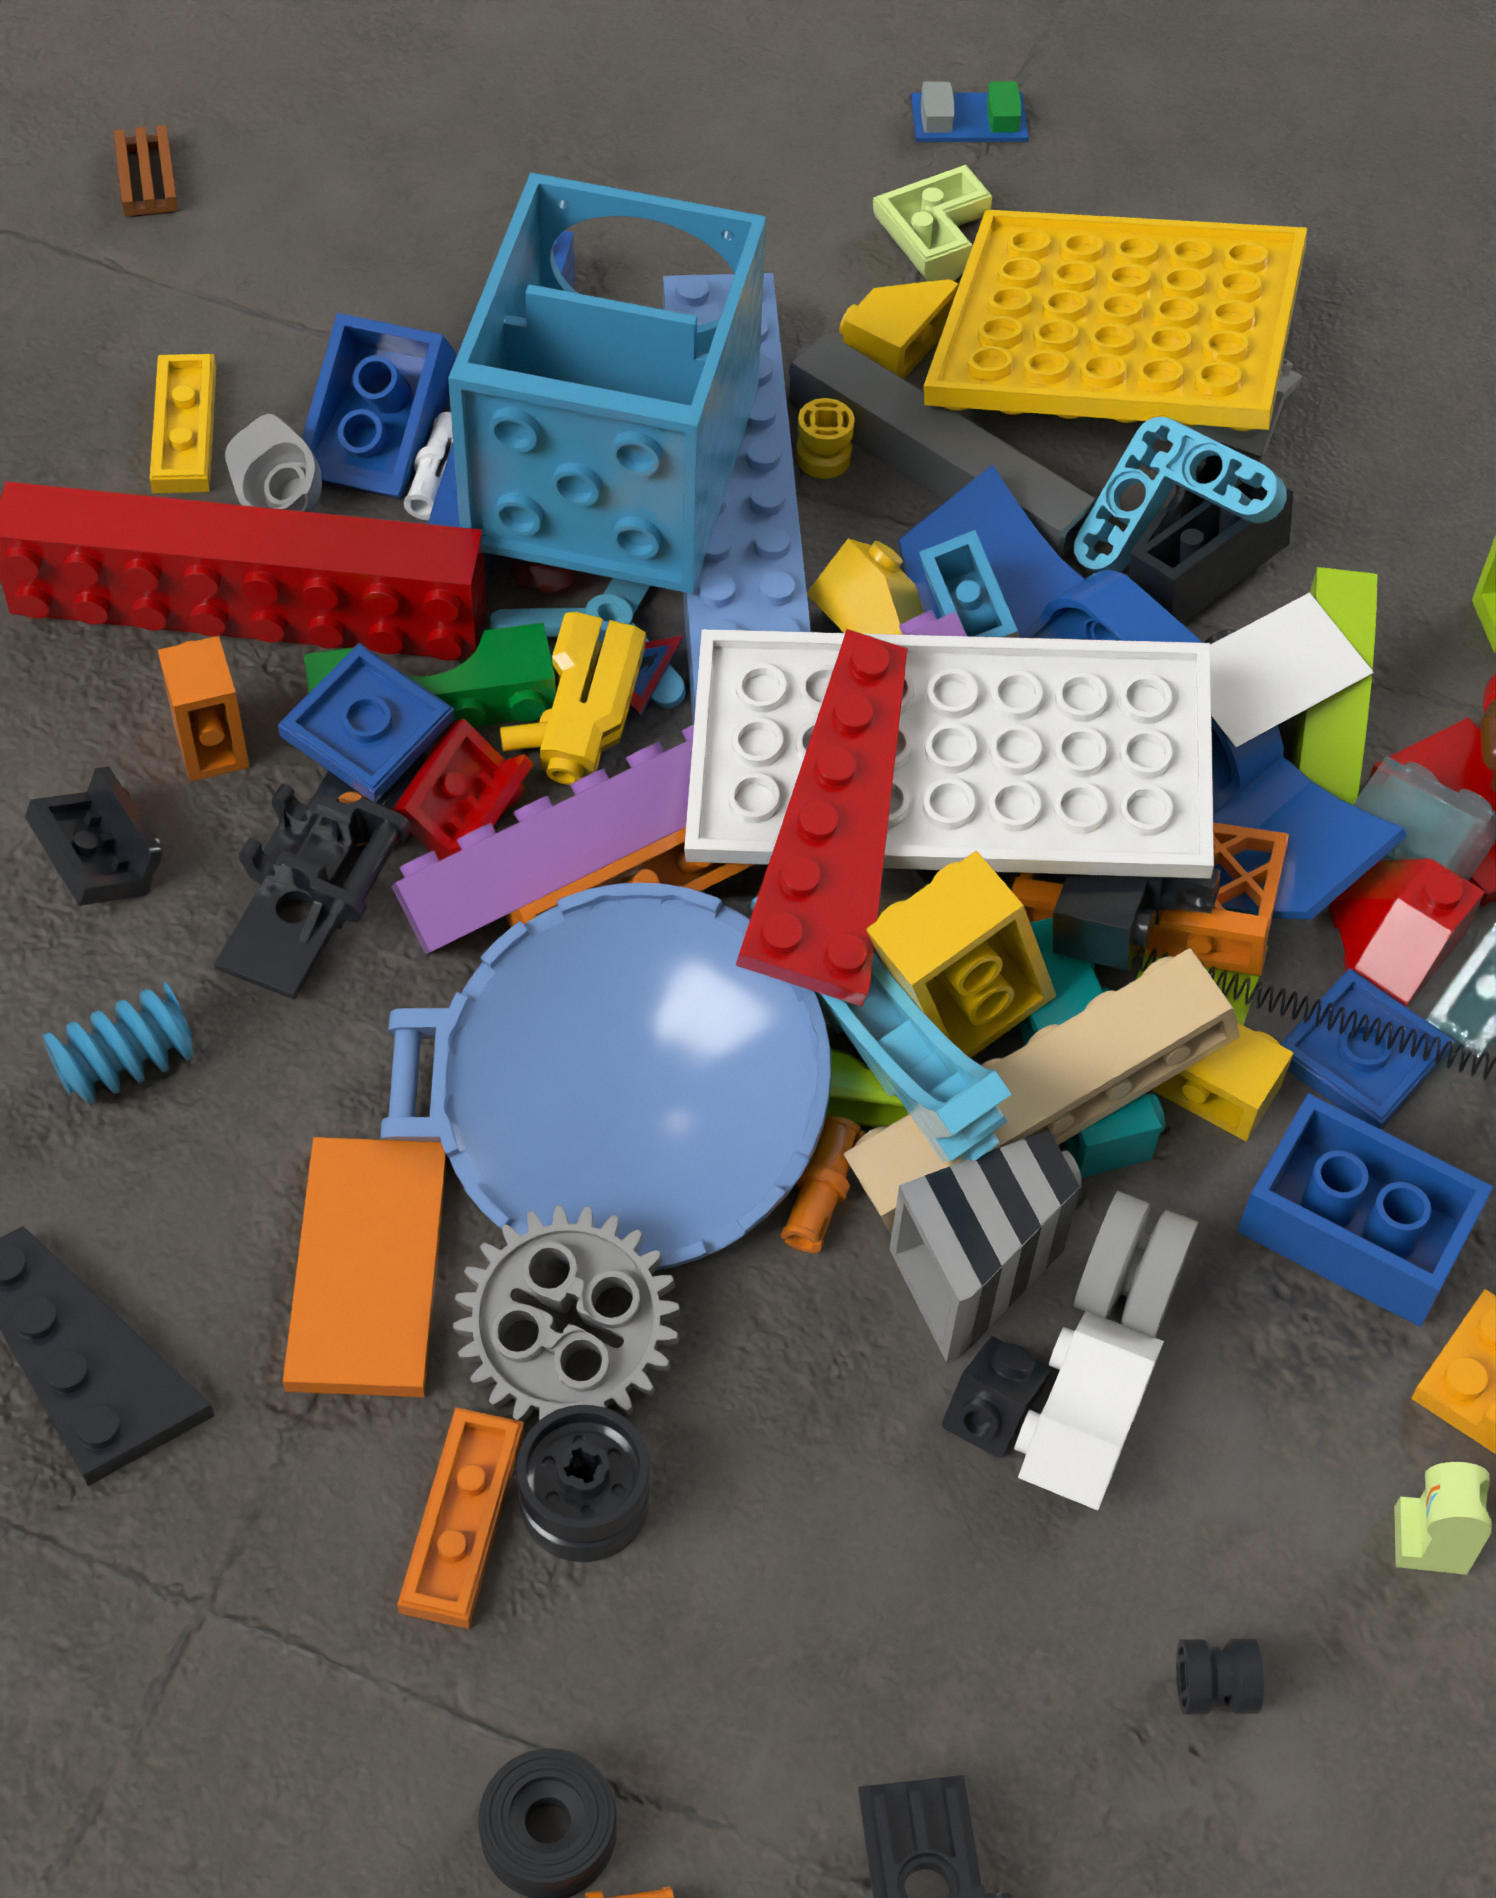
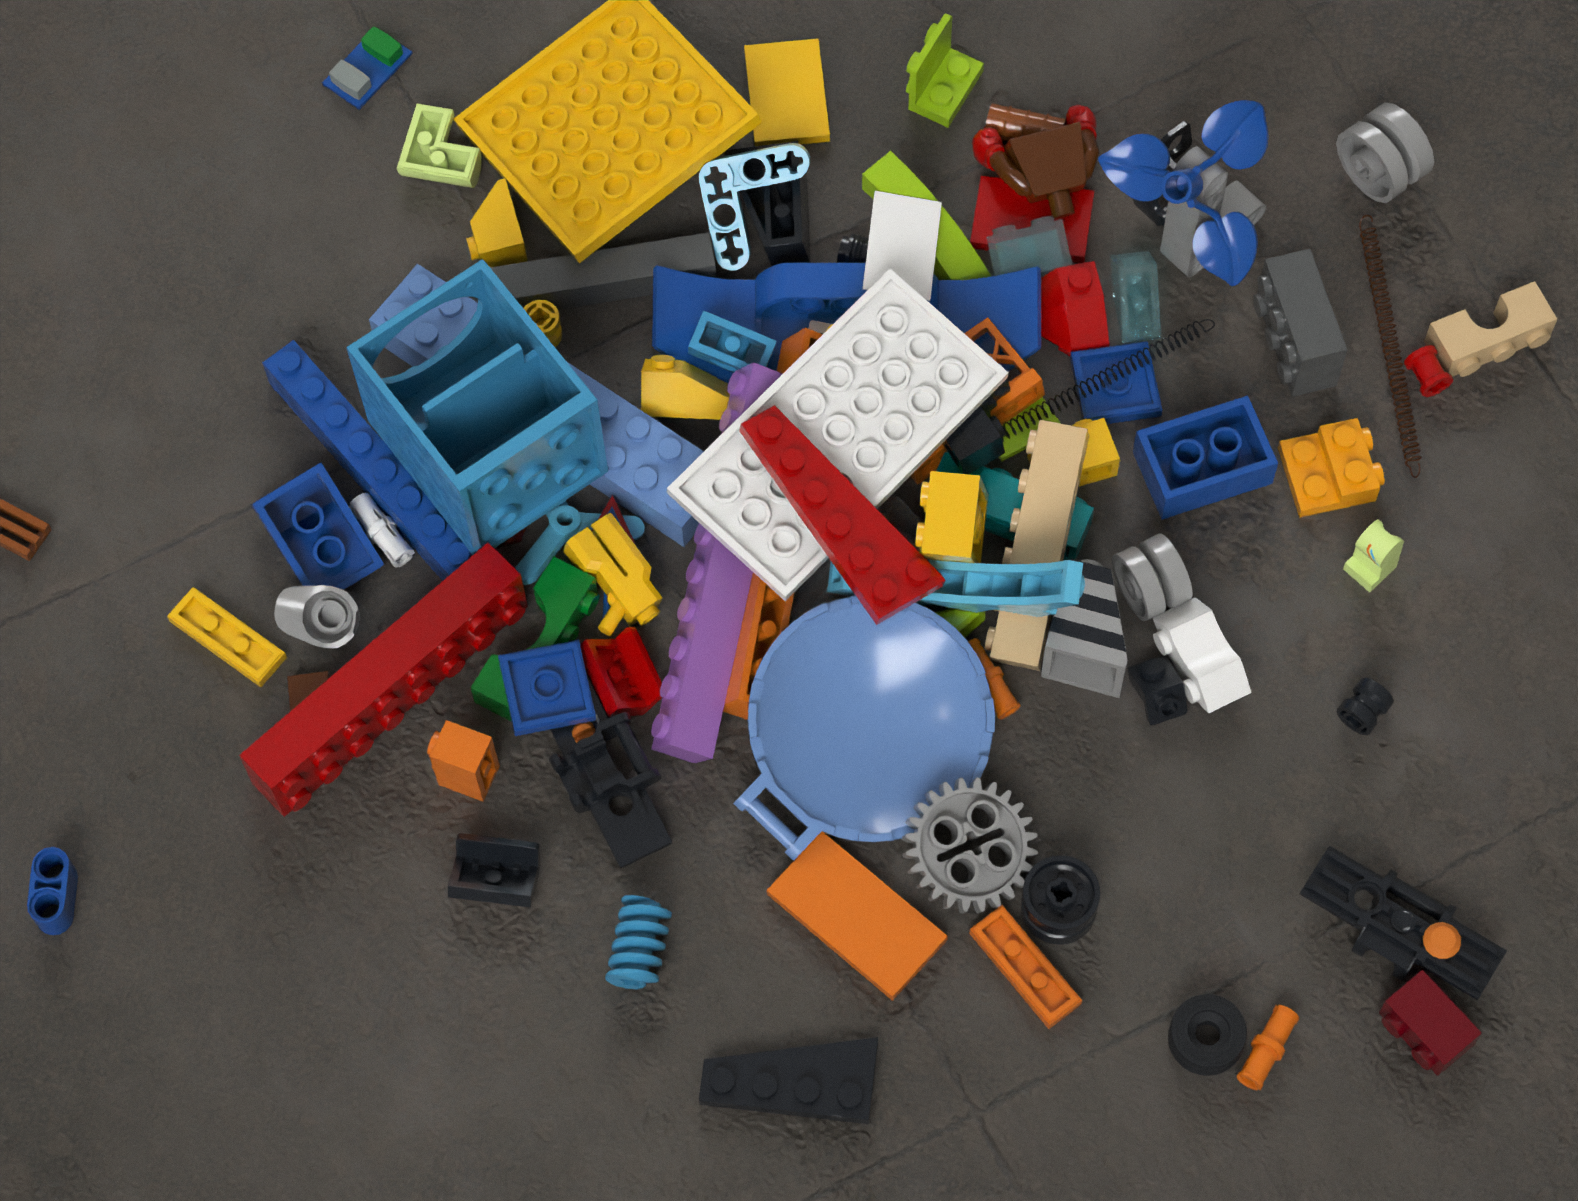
camera: 45 degrees left, 10 degrees up
none -> yellow tile [744,38,830,146]

